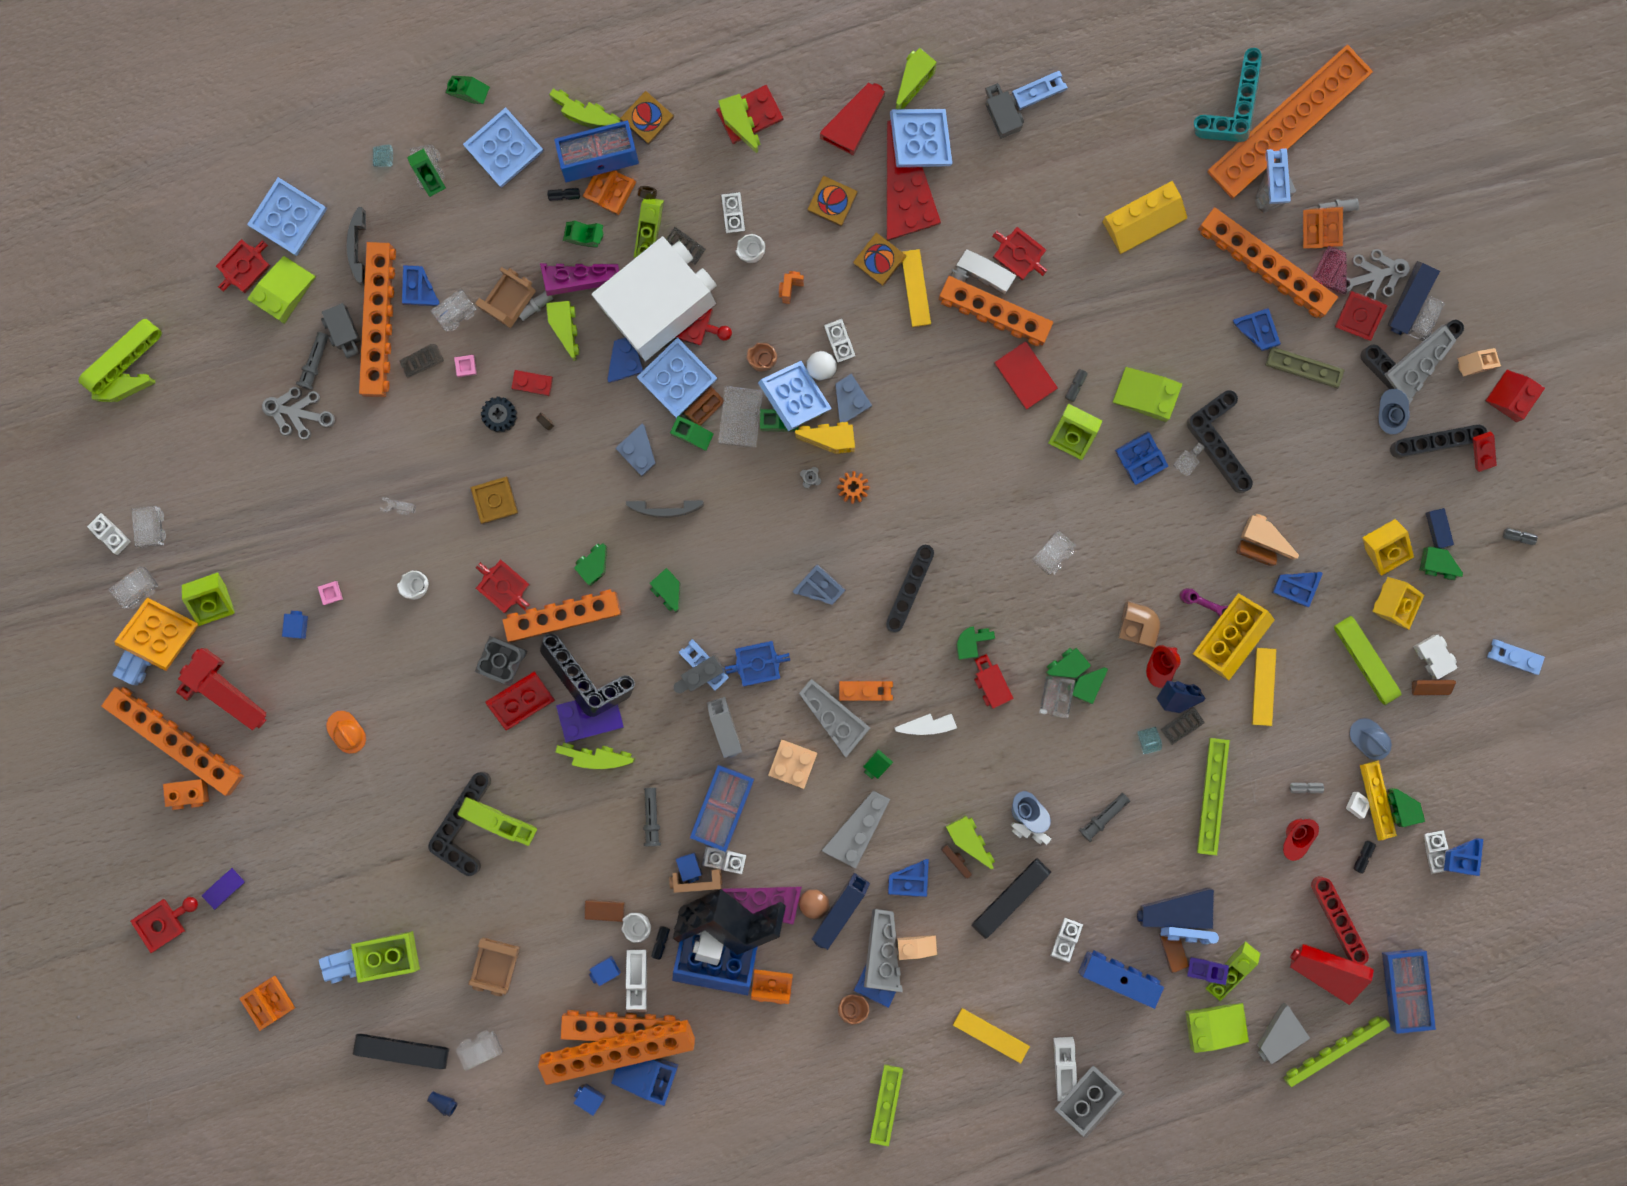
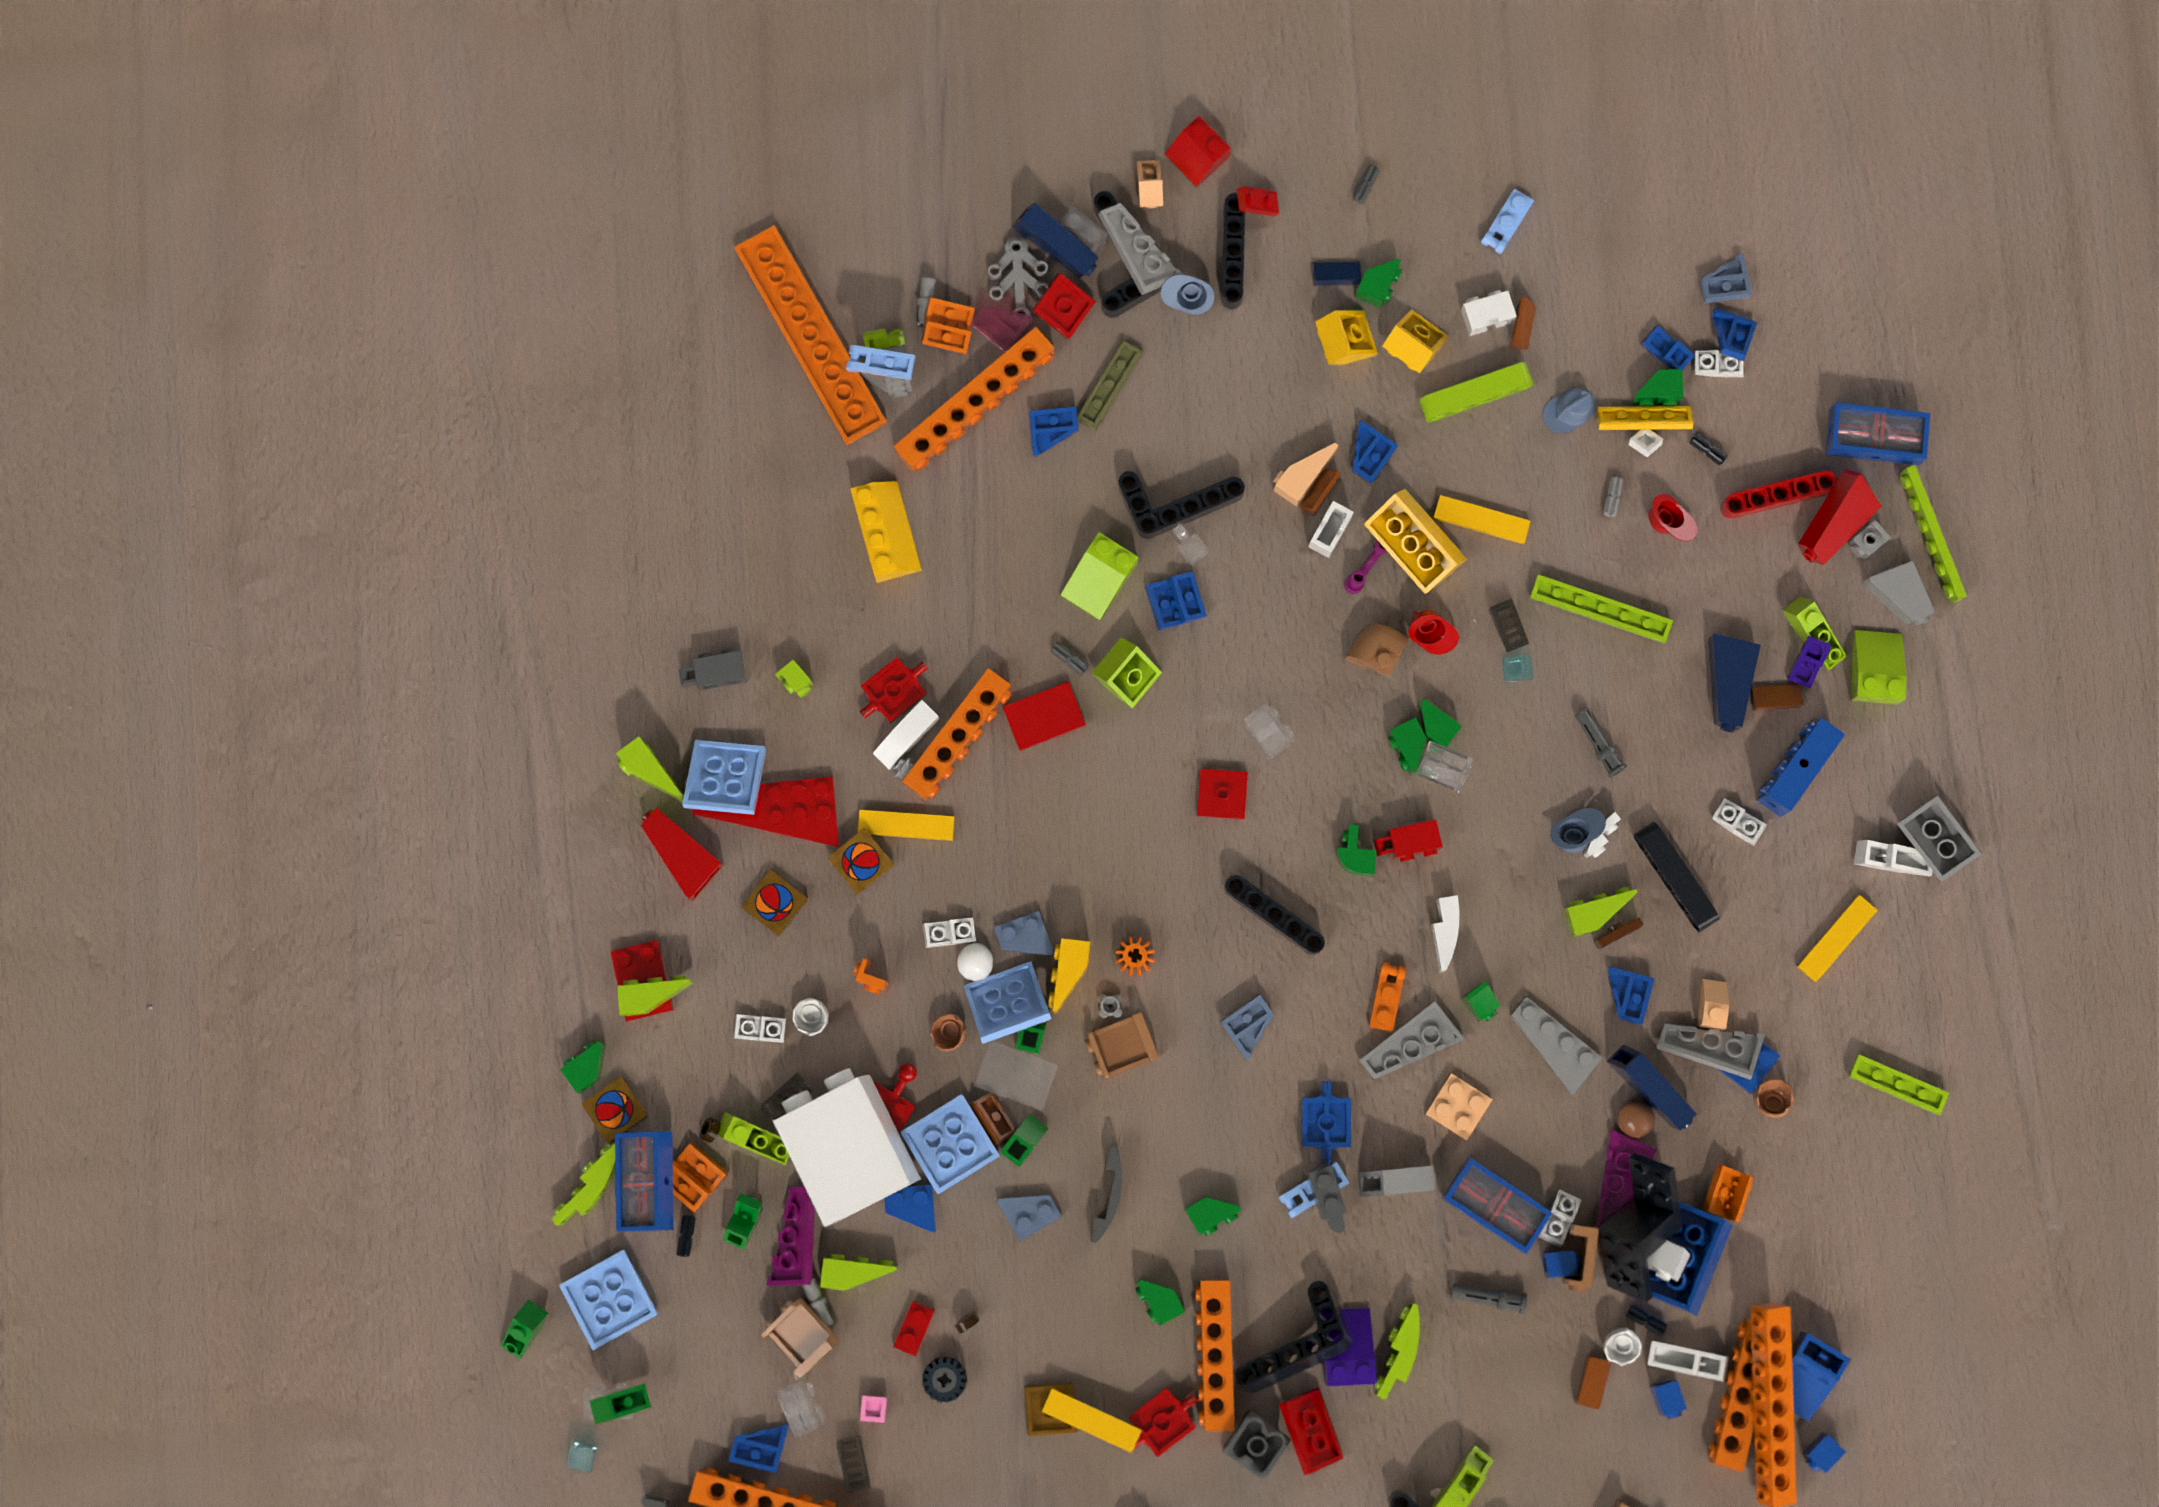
camera: 80 degrees left, 5 degrees down
light blue plate [1012,71,1068,110] -> none
dark blue slope [1156,680,1206,713] -> none
light blue plate [1161,927,1219,945] -> none
teal beam [1194,48,1262,142] -> none
none -> green slope [560,1040,606,1094]
none -> lime brick [775,660,813,698]
none -> lime plate [862,328,905,350]
none -> yellow tile [1042,1388,1142,1453]
none -> medium nougat panel [1085,1012,1159,1079]
none -> red plate [1197,769,1248,820]
none -> white brick [1309,501,1354,558]
none -> blue slope [1641,326,1695,371]
none -> sand blue wing [1700,254,1752,303]
none -> light grey brick [1848,520,1891,560]

